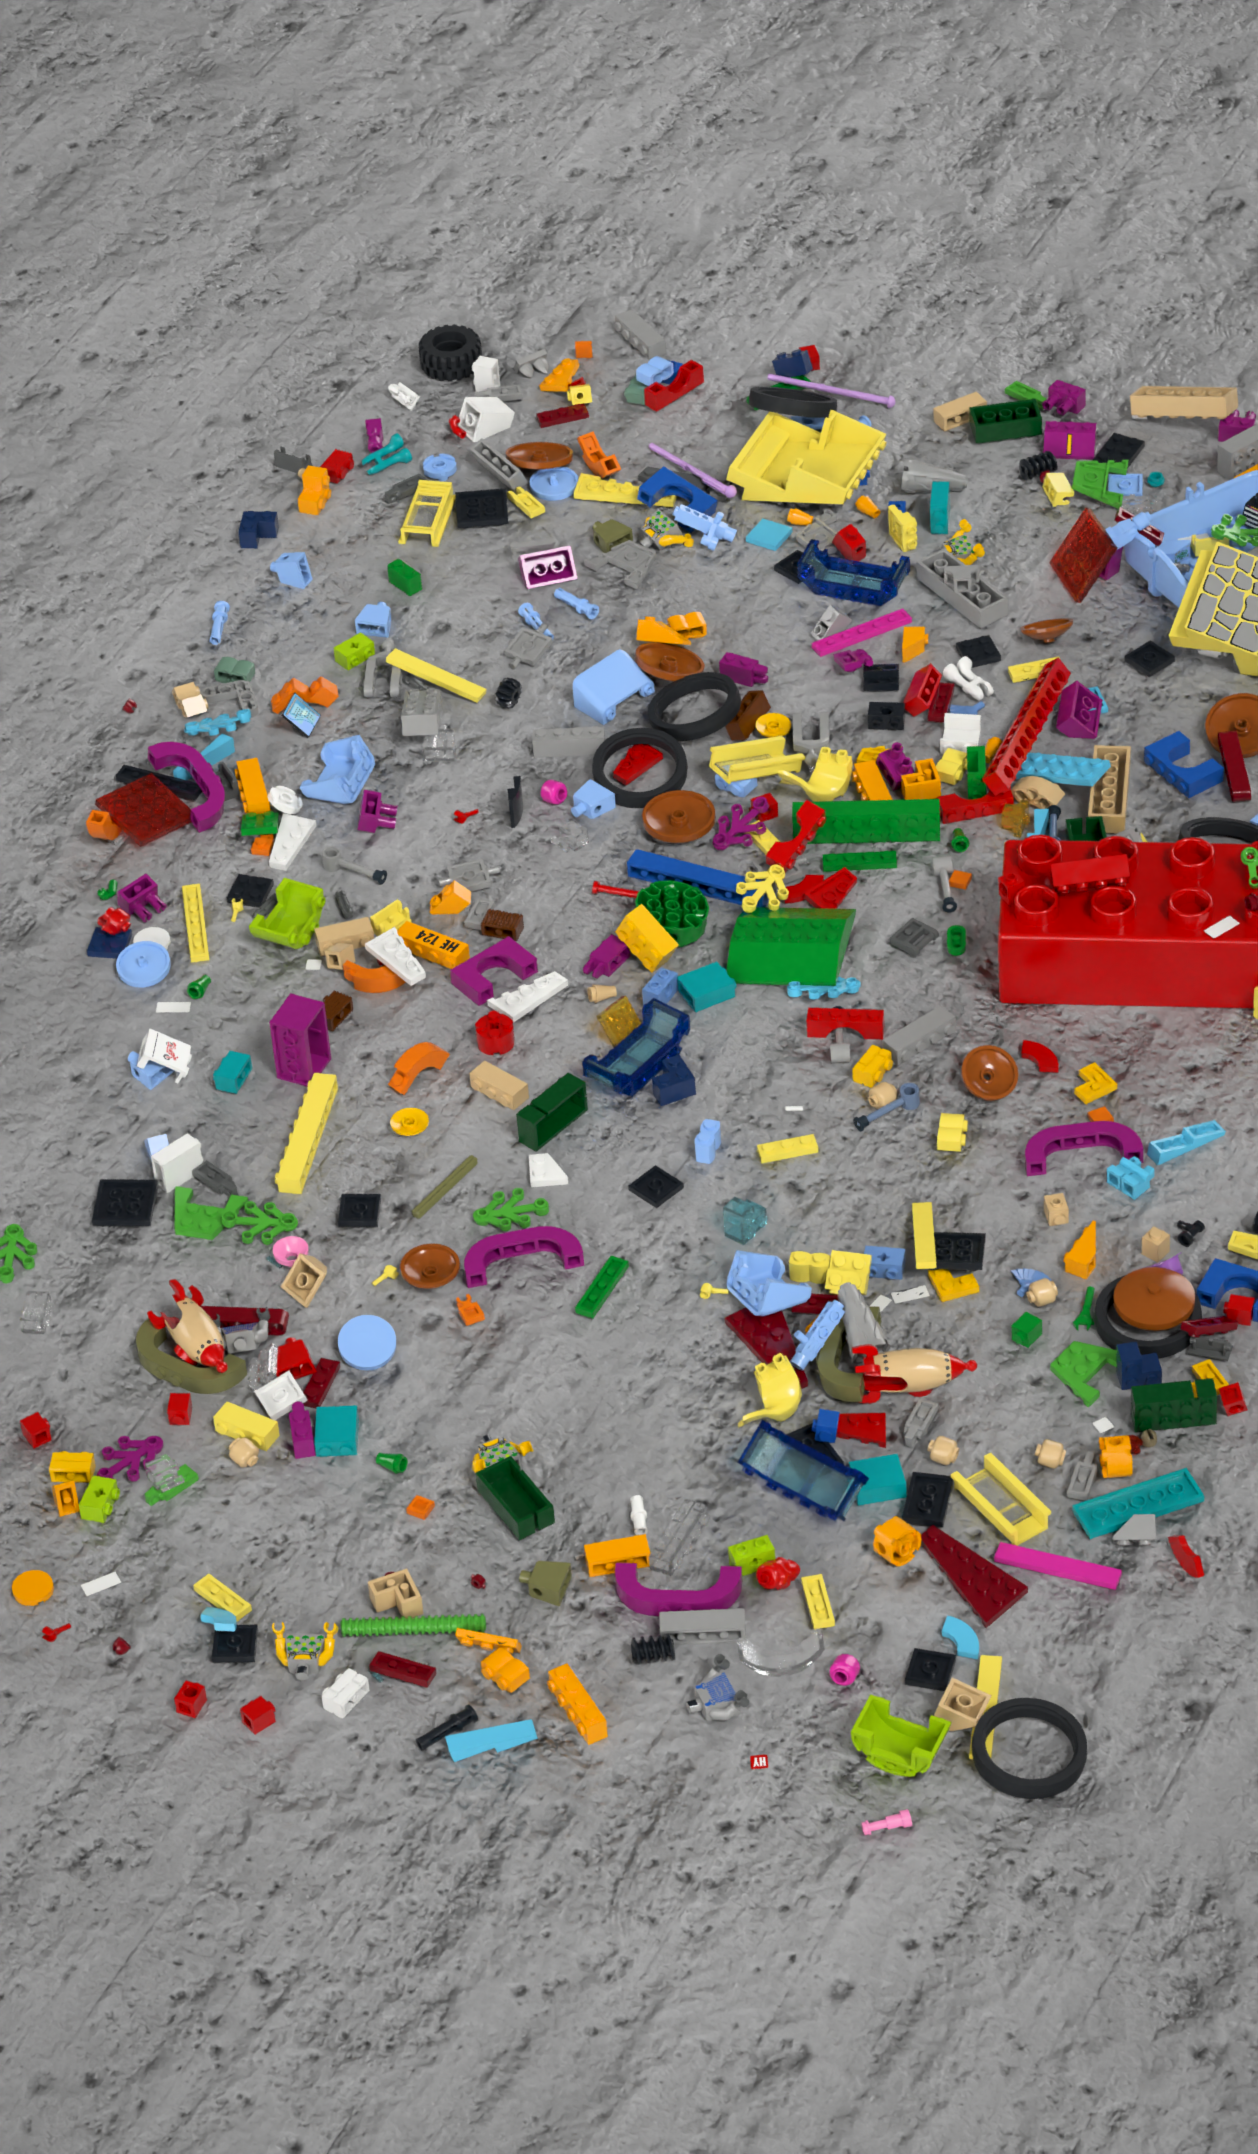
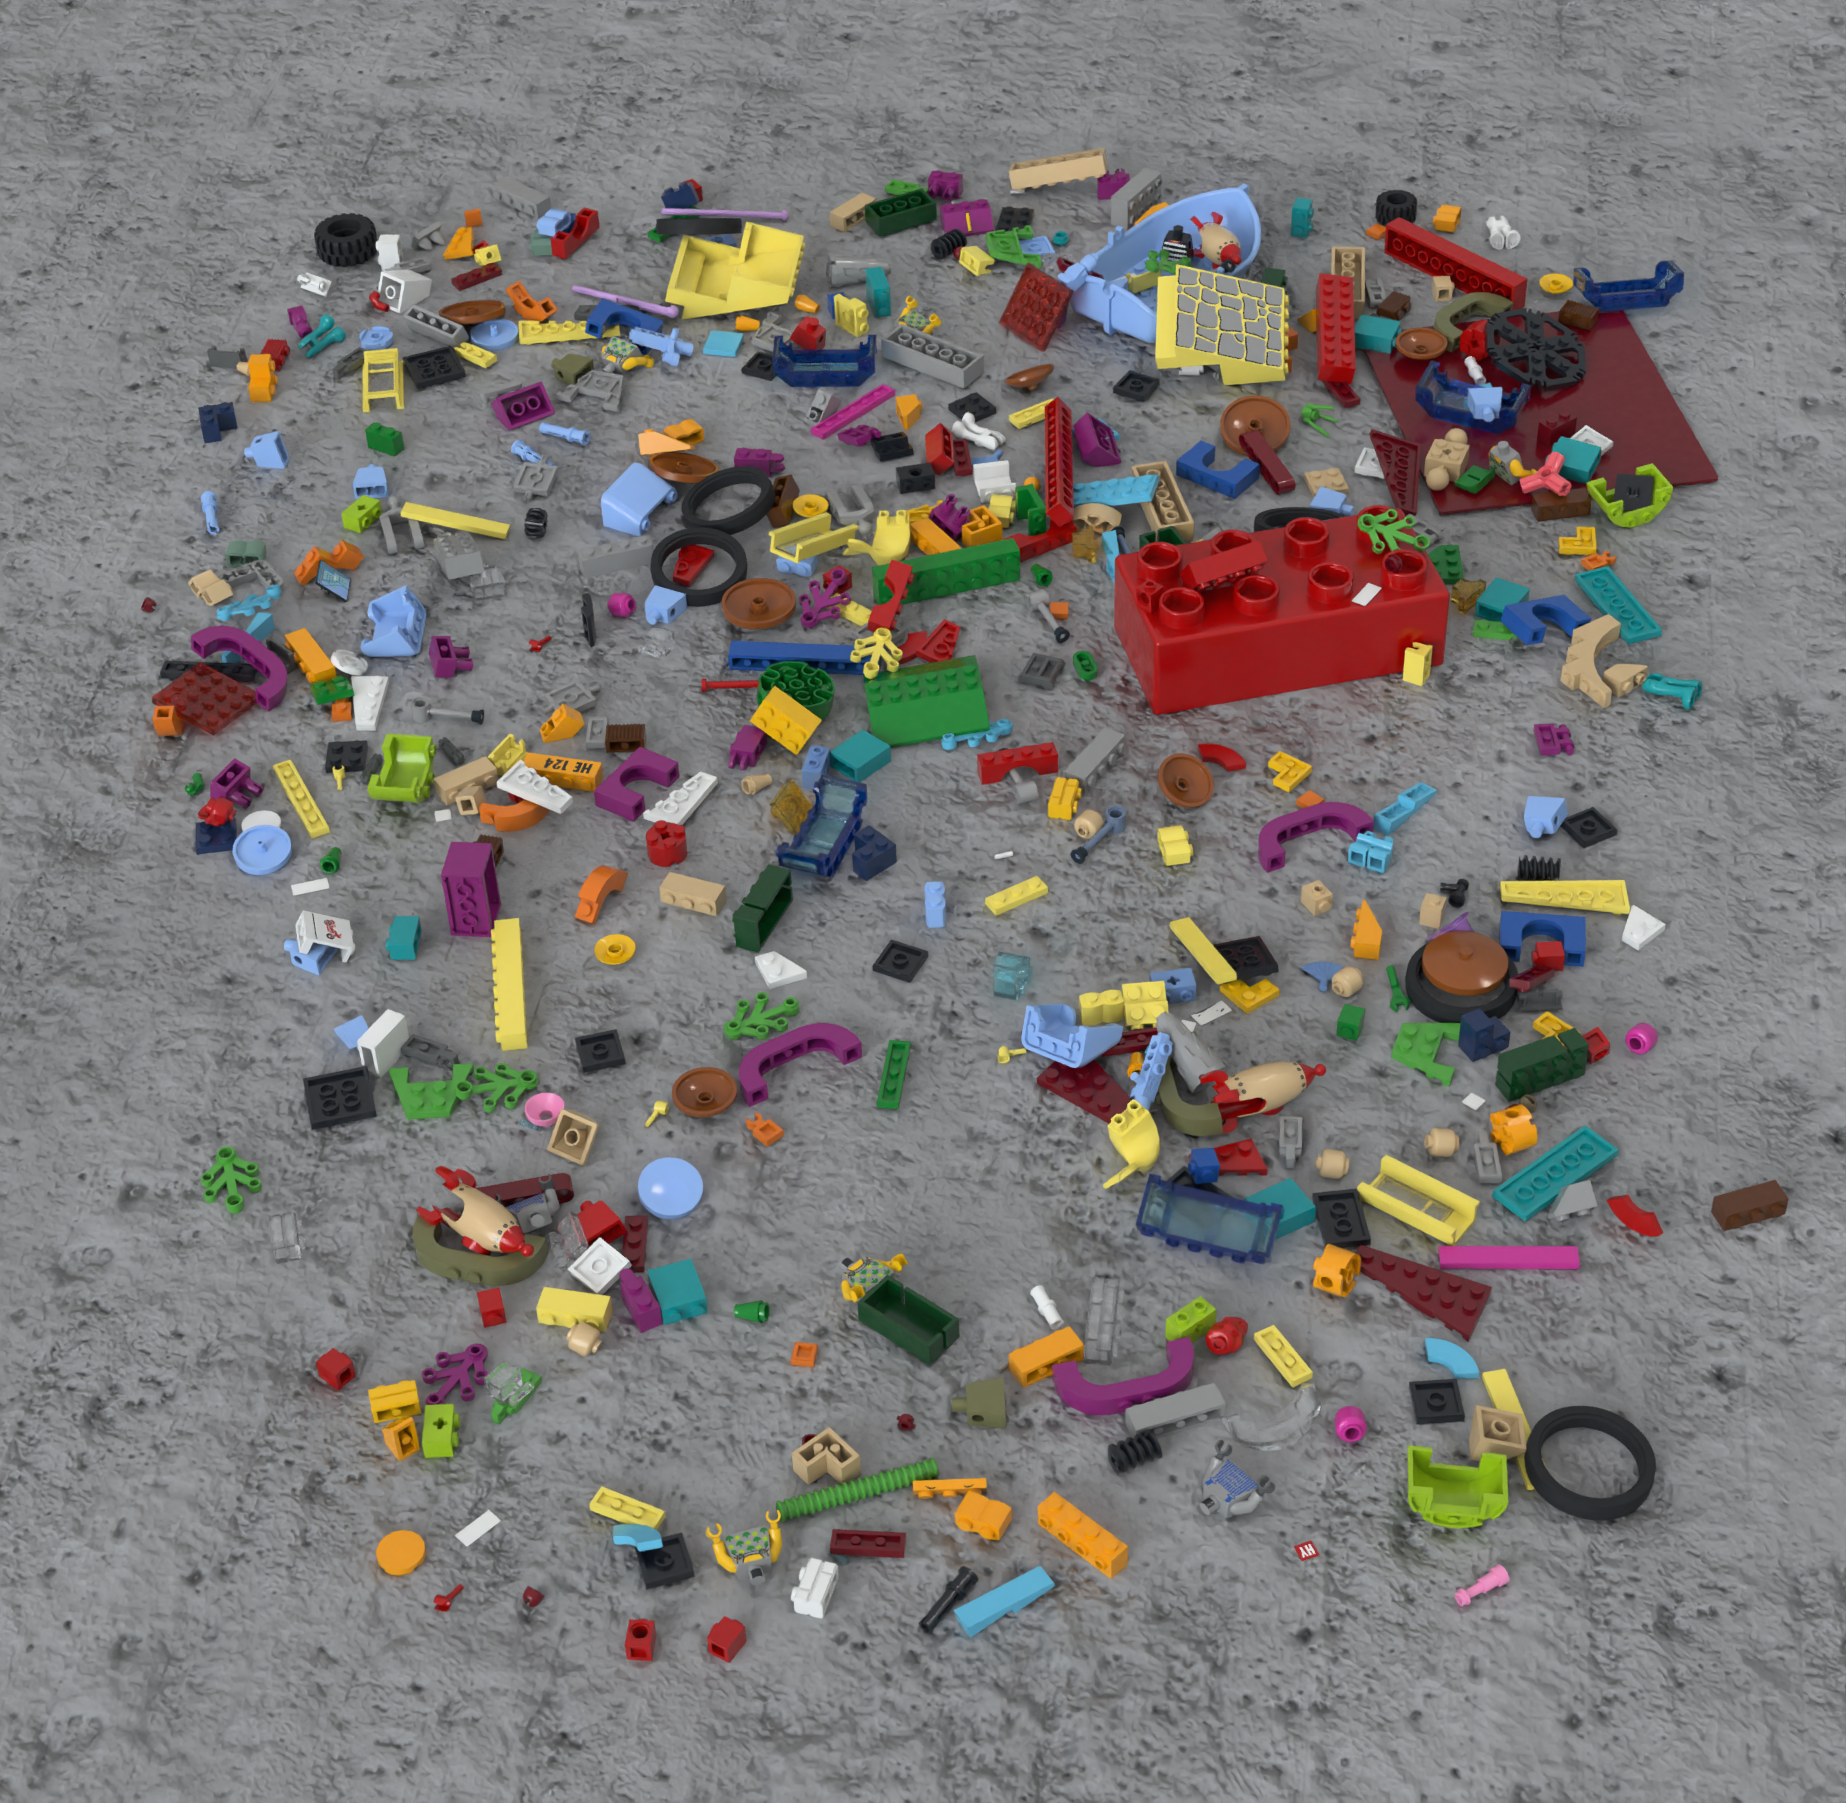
camera: 20 degrees left, 0 degrees up
olive axle [412,1155,478,1219] -> none
green plate [822,851,897,872] -> none
light grey brick [944,564,979,593] -> none

